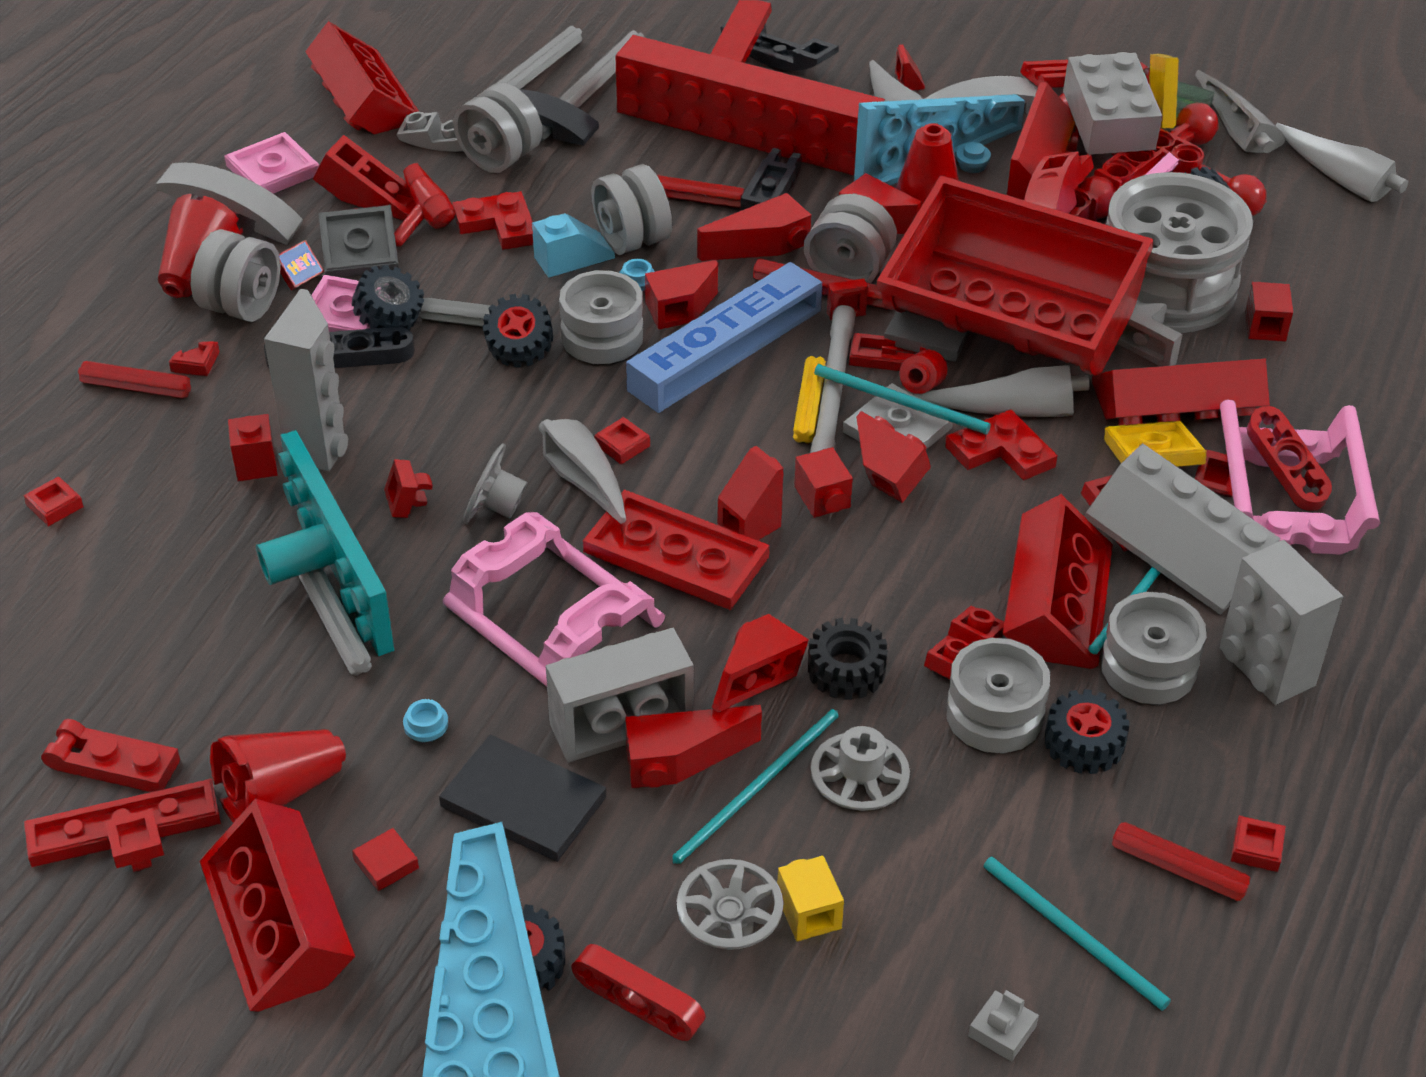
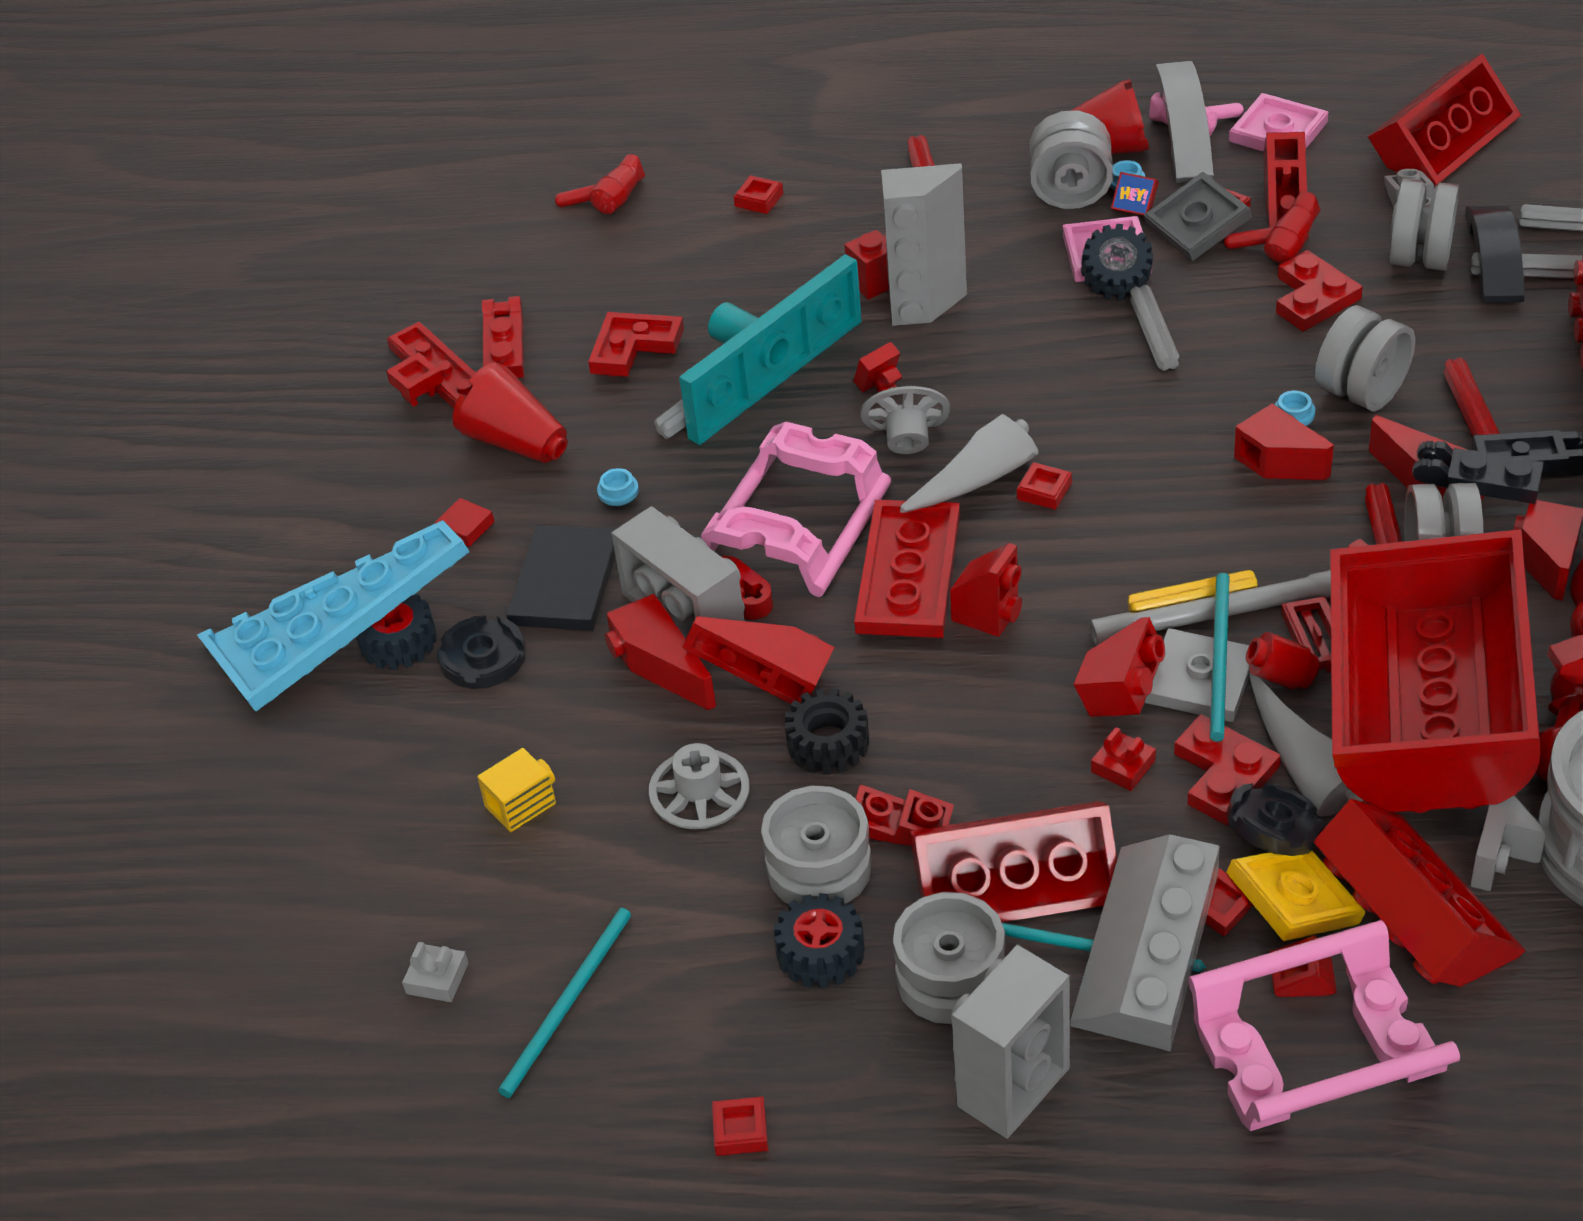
camera: 75 degrees right, 0 degrees up
red tile [169,341,220,376] -> none
red slope [199,799,356,1012] -> none
black beam [264,327,415,368] -> none
black wheel [483,294,554,367] -> none
medium azure slope [532,213,615,278] -> none
light grey wheel [559,270,643,364] -> none
red beam [571,944,706,1041] -> none
medium blue brick [626,262,822,413] -> none
teal axle [672,709,839,864] -> none
light grey wheel [676,859,783,950] -> none
red brick [794,447,853,518] -> none
red axle [1112,822,1251,901] -> none
red beam [1247,406,1332,511] -> none
none -> black tile [437,615,526,689]
none -> red plate [588,312,684,376]
none -> red tile [1091,727,1156,791]
none -> black tile [1226,783,1325,856]
none -> black hinge [1412,440,1544,504]

